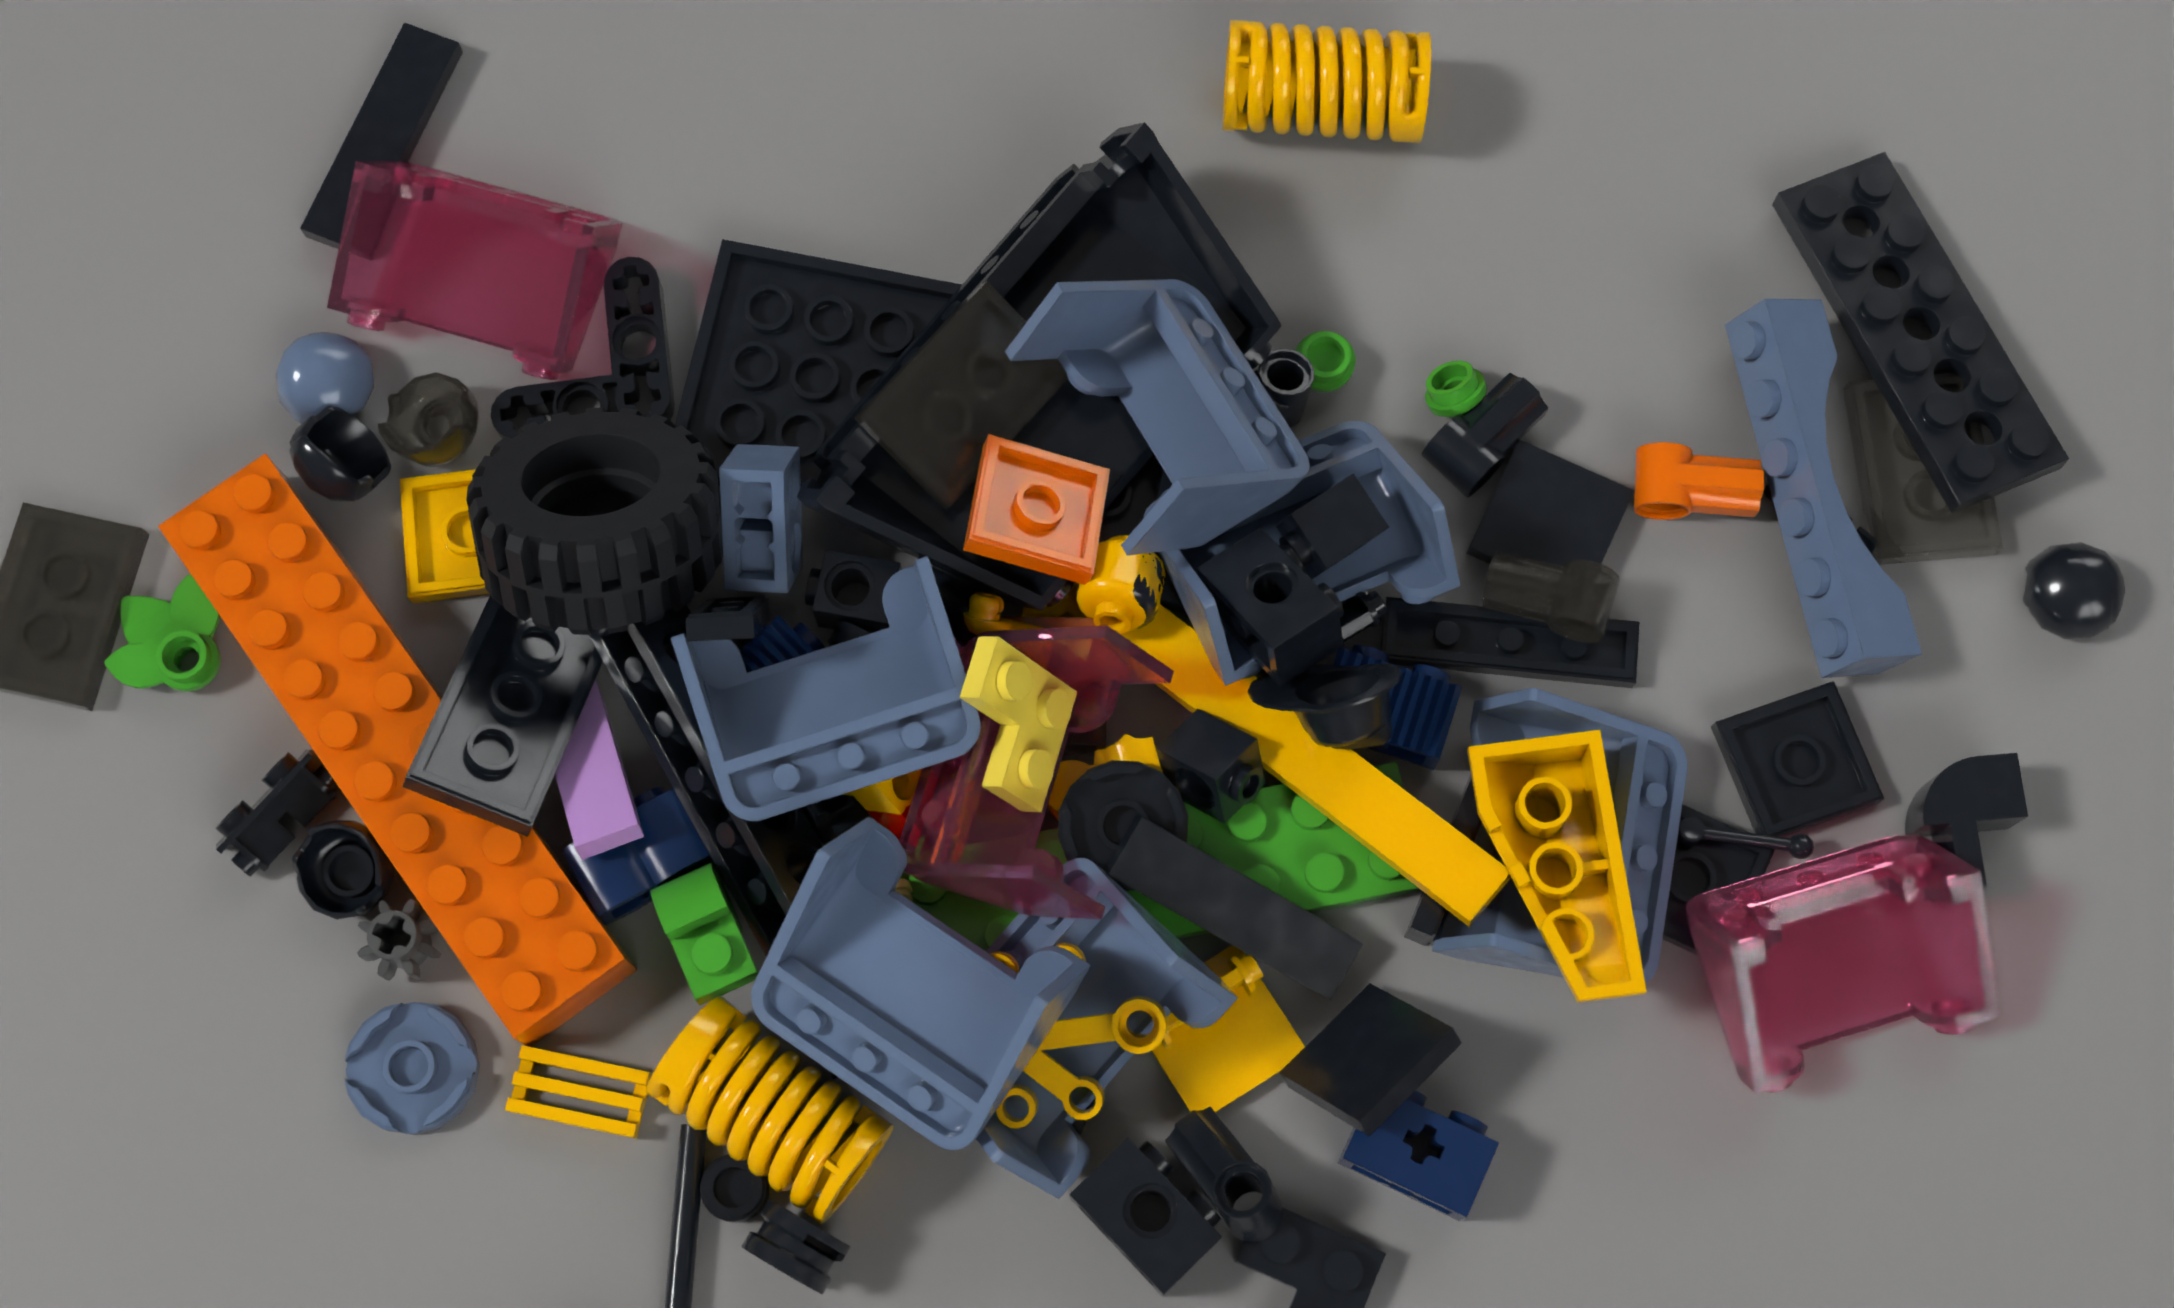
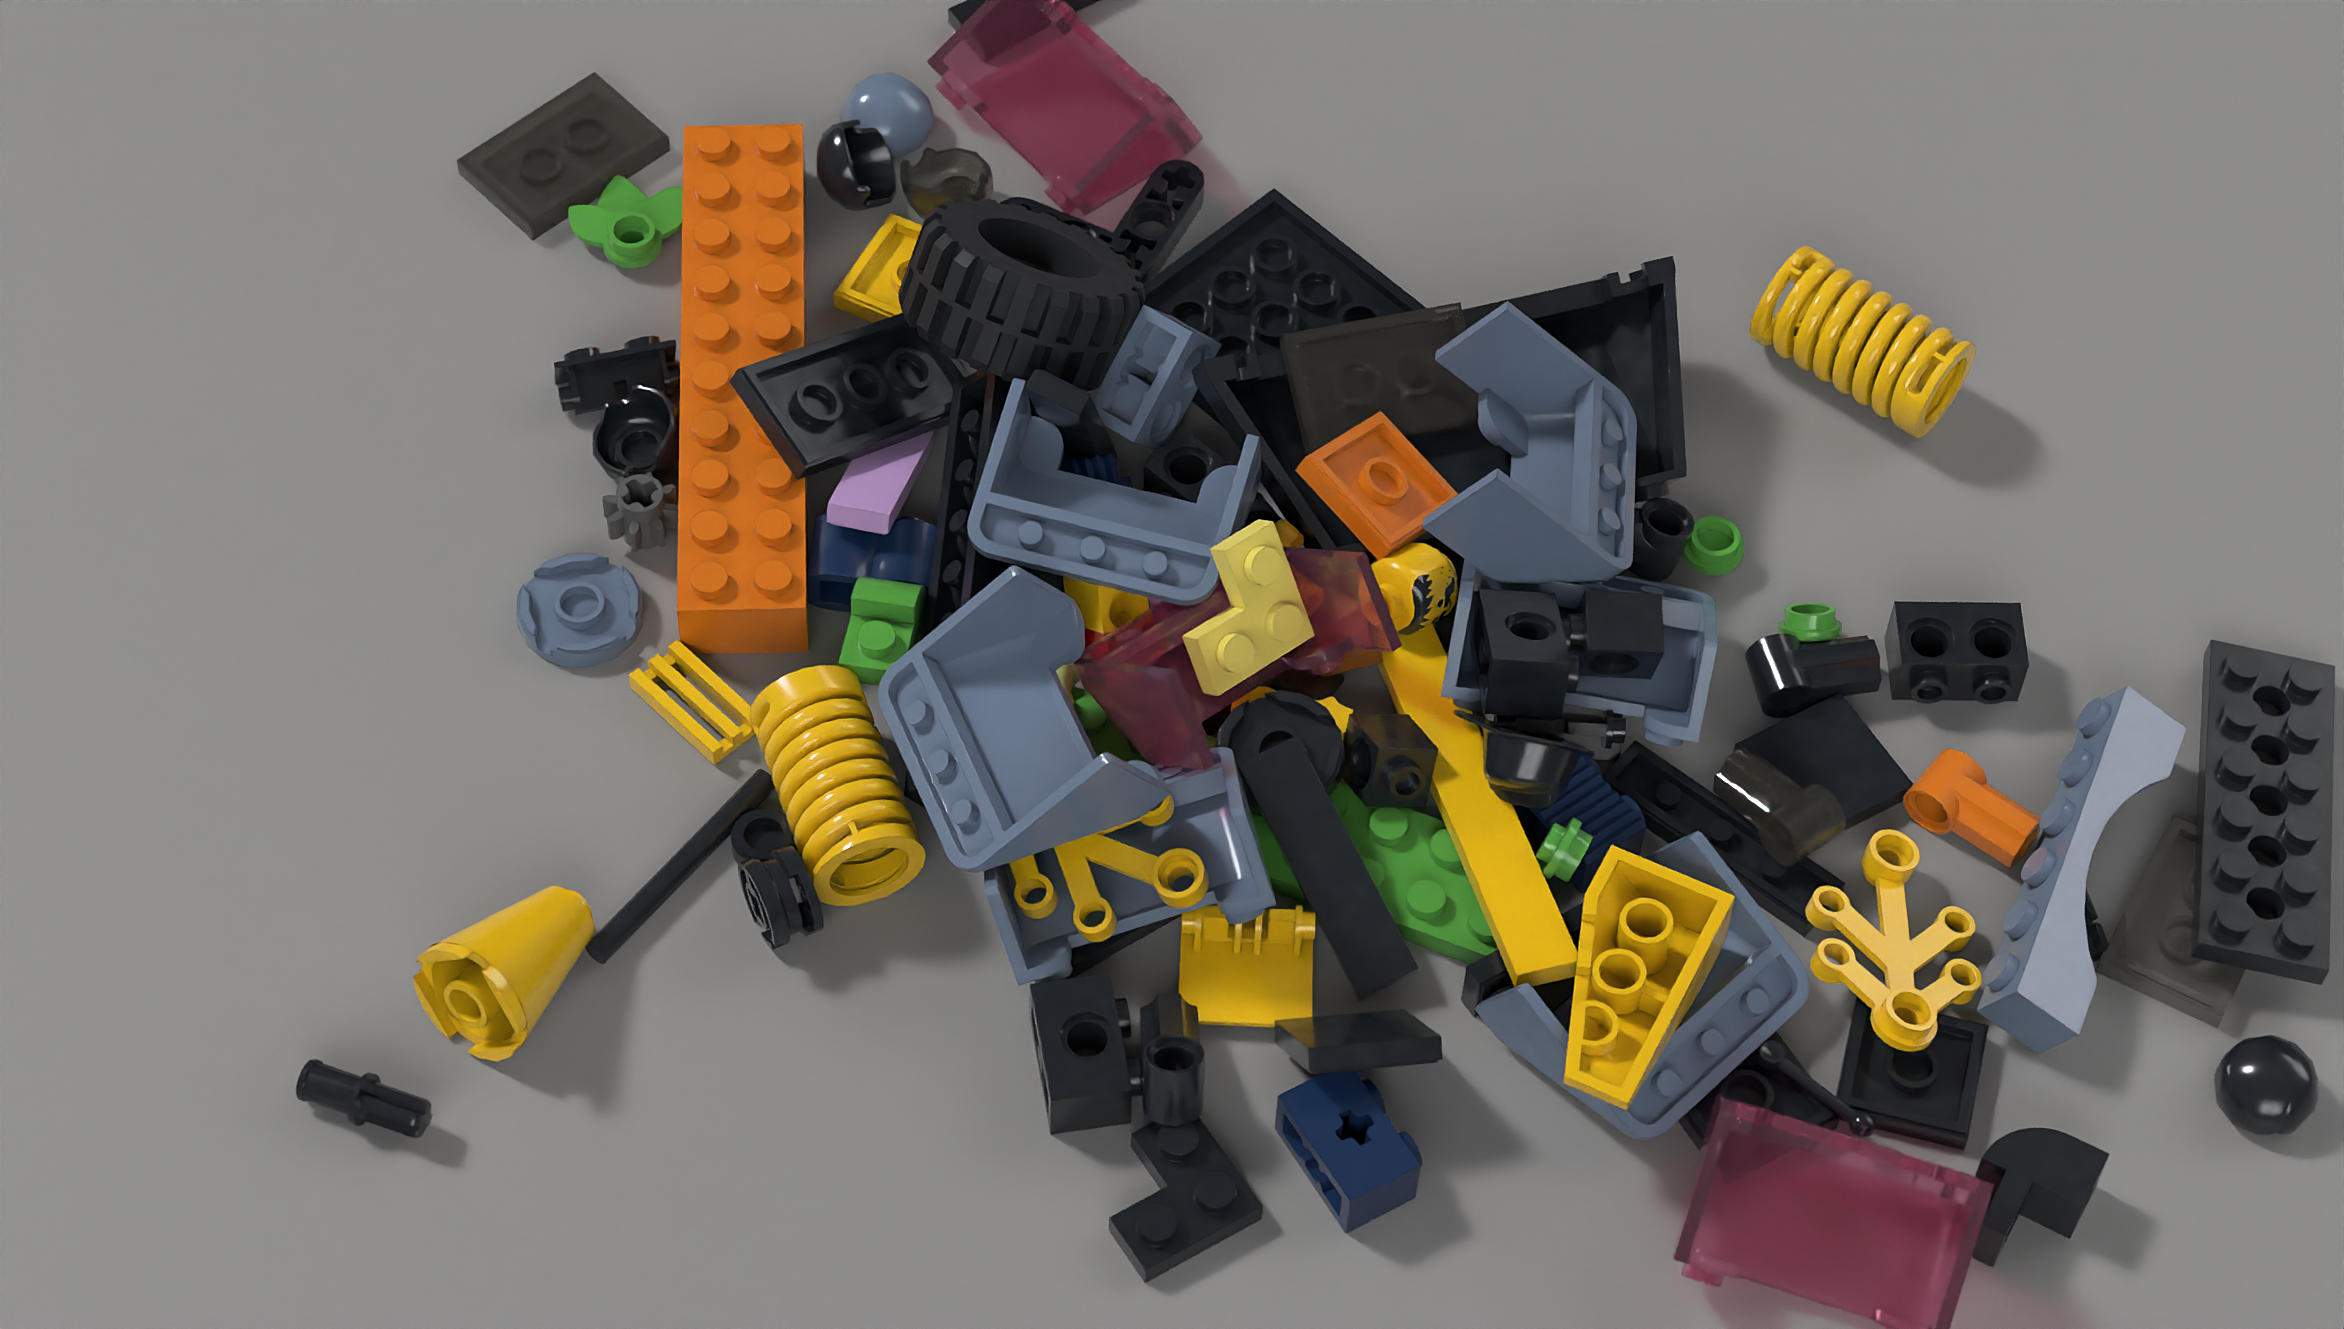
camera: 30 degrees right, 20 degrees down
none -> bright green plate [1535,817,1593,882]
none -> yellow plant [1805,829,1982,1052]
none -> black brick [1884,601,2029,704]

